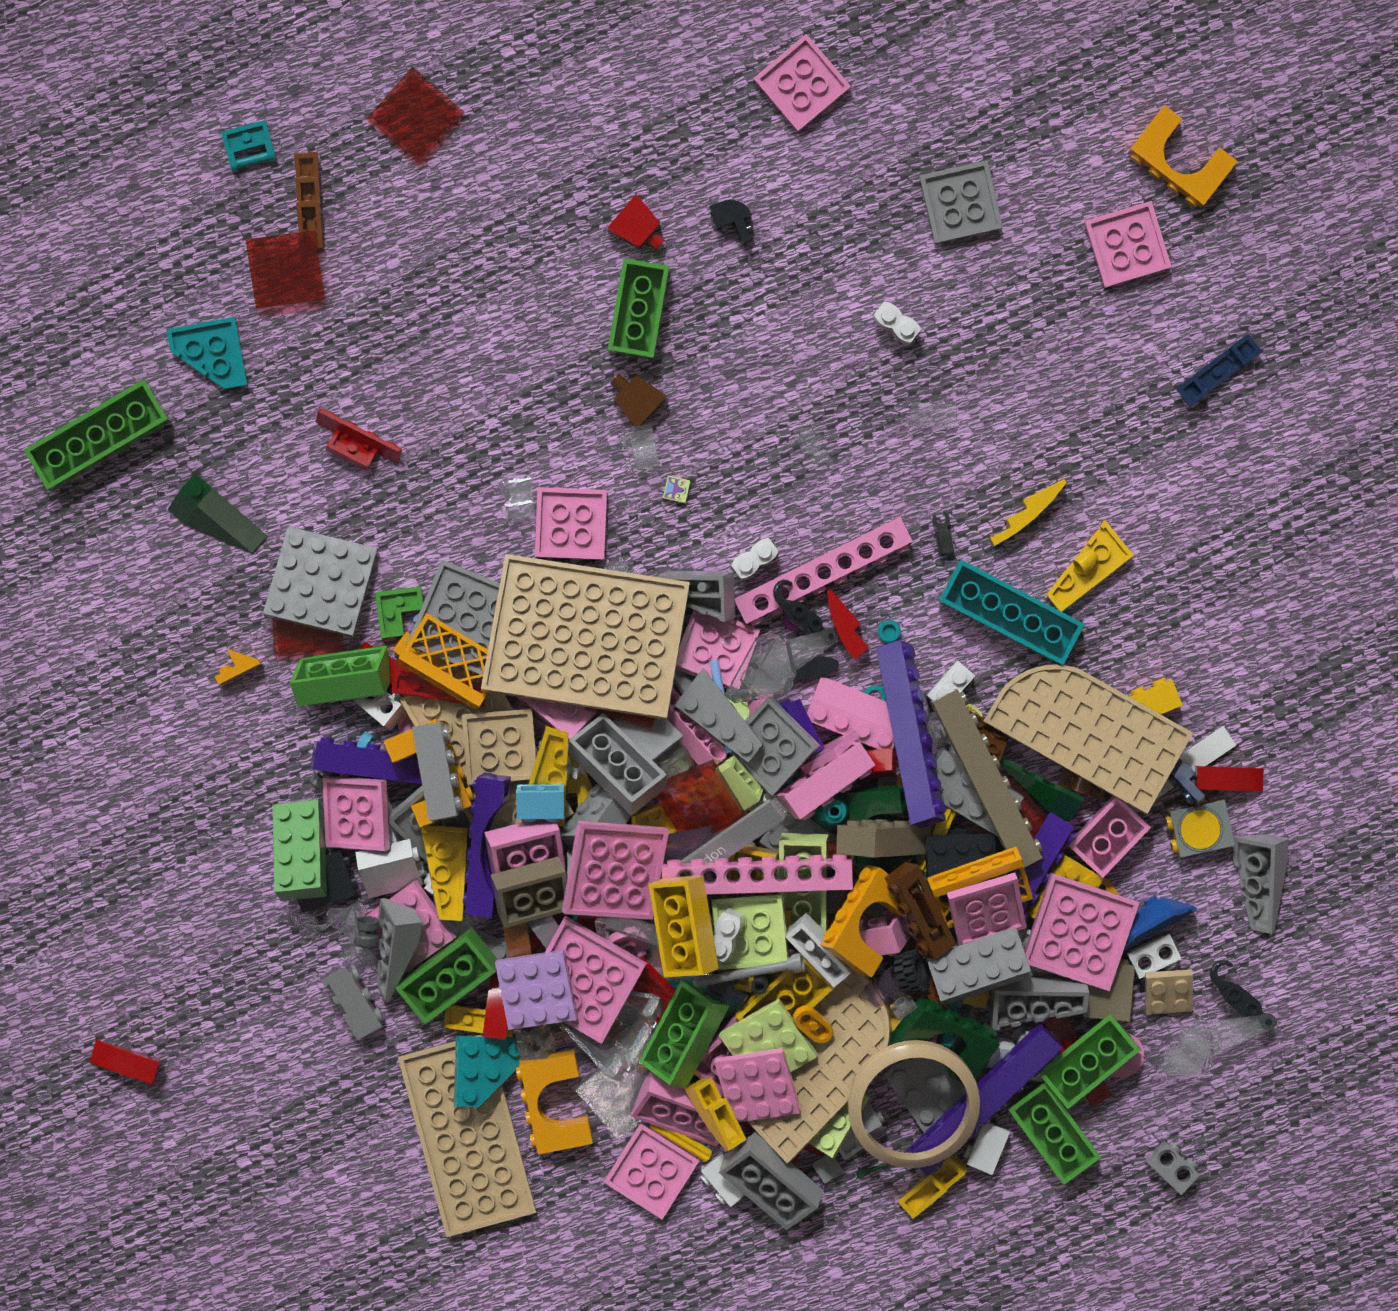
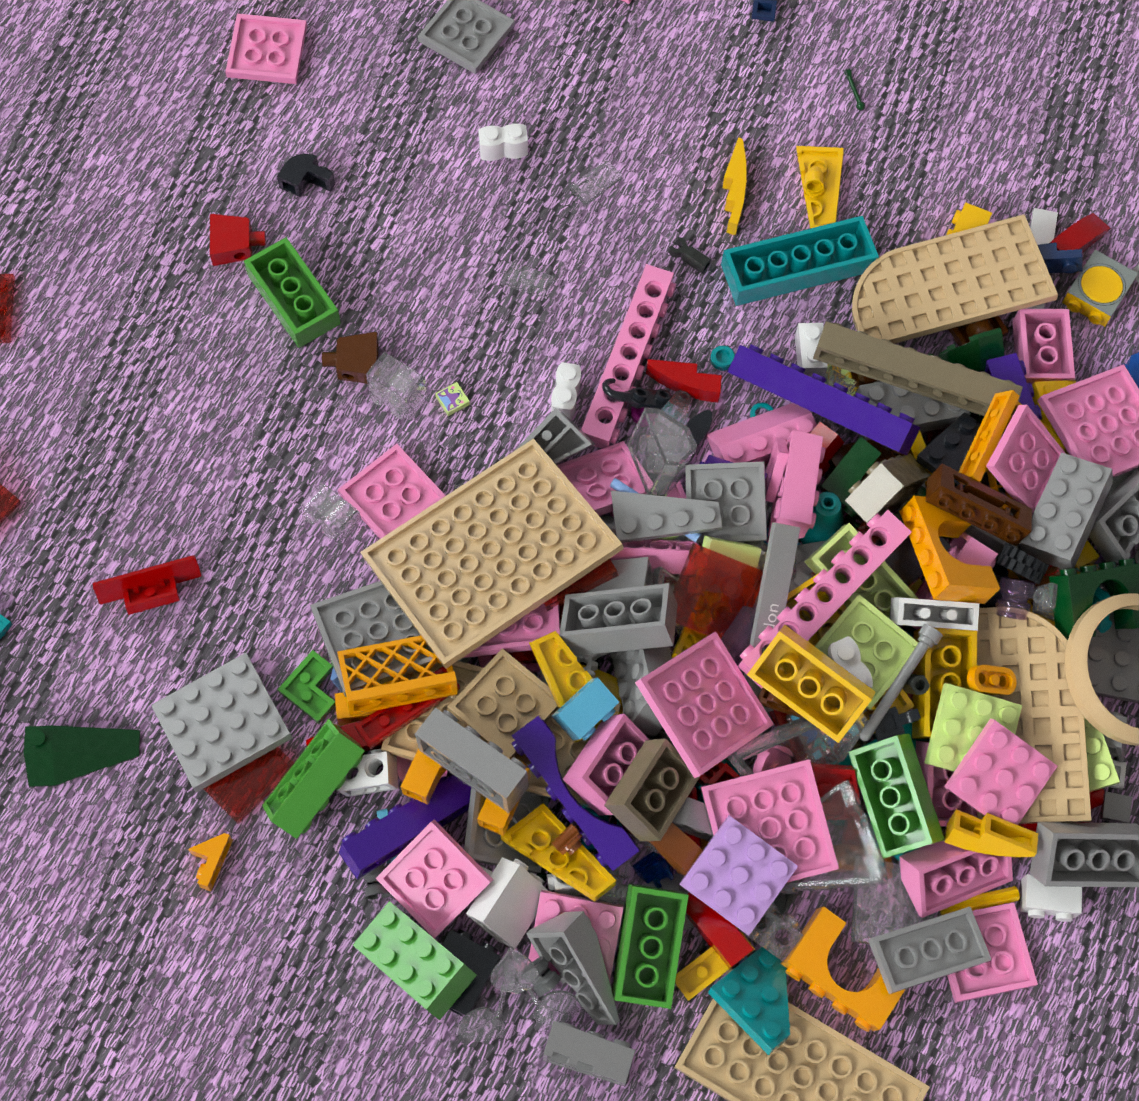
camera: 50 degrees left, 20 degrees down
none -> dark orange plate [551,824,582,856]
none -> clear blue plate [632,851,674,888]
none -> dark green hinge [844,68,865,111]
none -> light grey plate [868,907,992,994]

